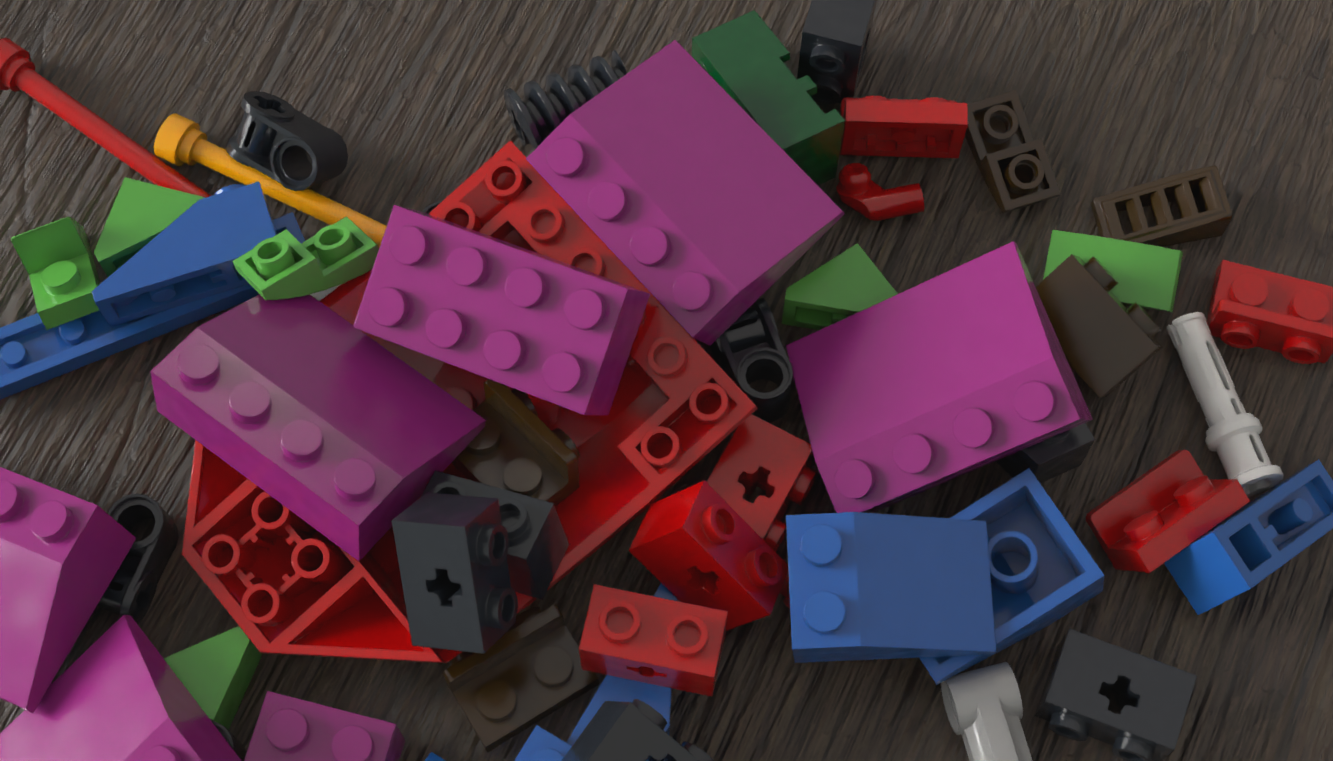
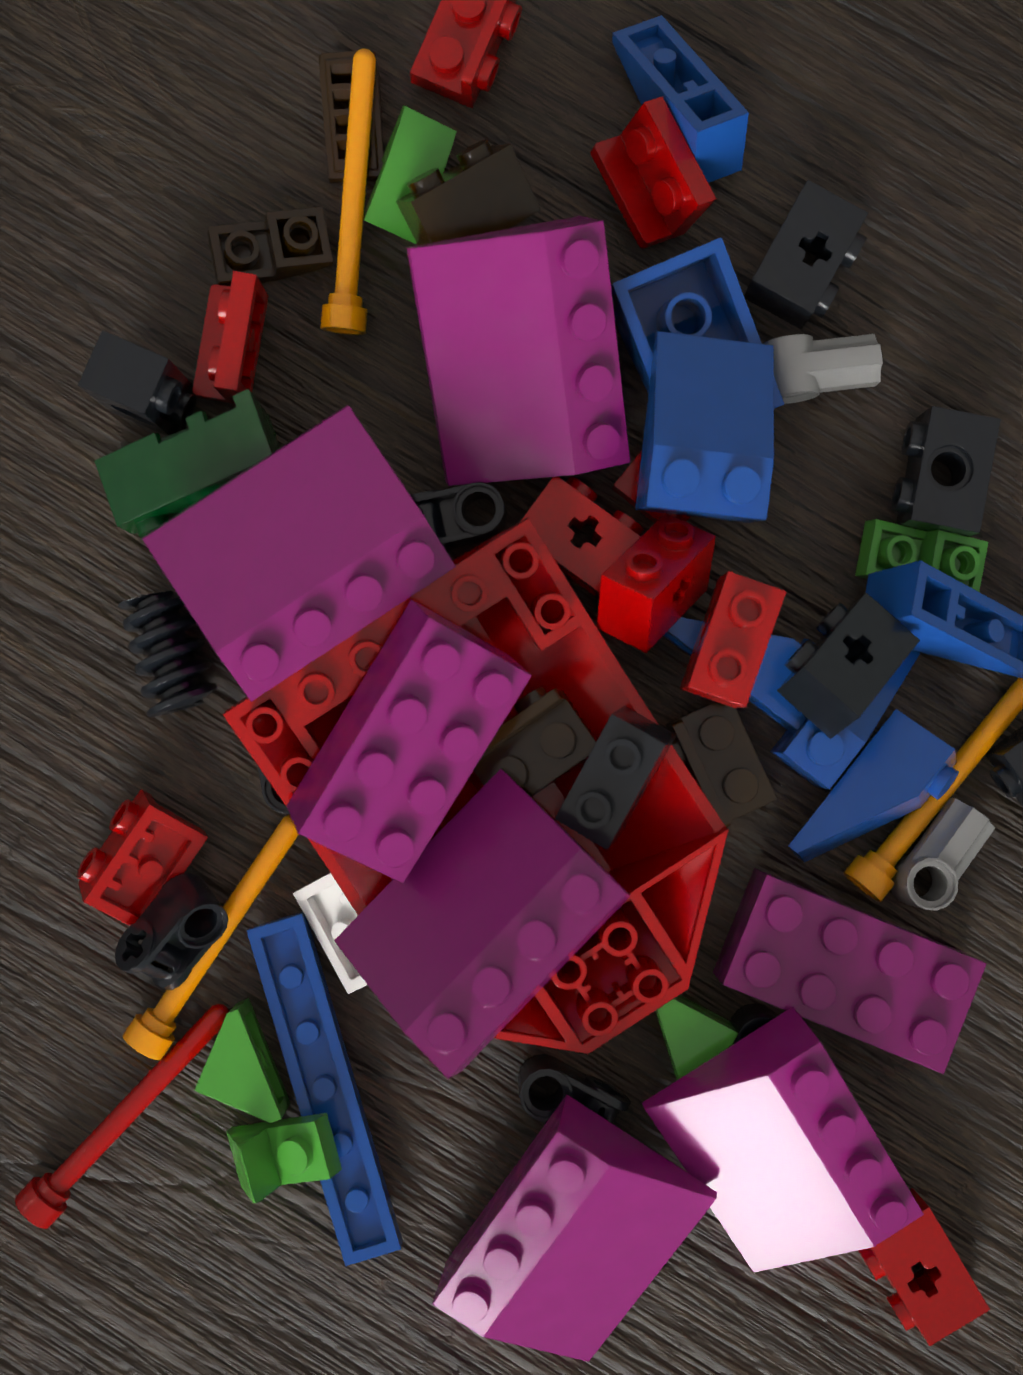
camera: 85 degrees left, 20 degrees up
blue slope [92,181,278,327] -> none
bright green slope [232,216,379,300] -> none
black brick [392,493,518,654] -> none
bright green slope [782,243,898,330] -> none
red arm [836,163,924,221] -> none
white pin [1166,312,1284,497] -> none
none -> red bracket [77,789,208,926]
none -> light orange piece [320,48,376,335]

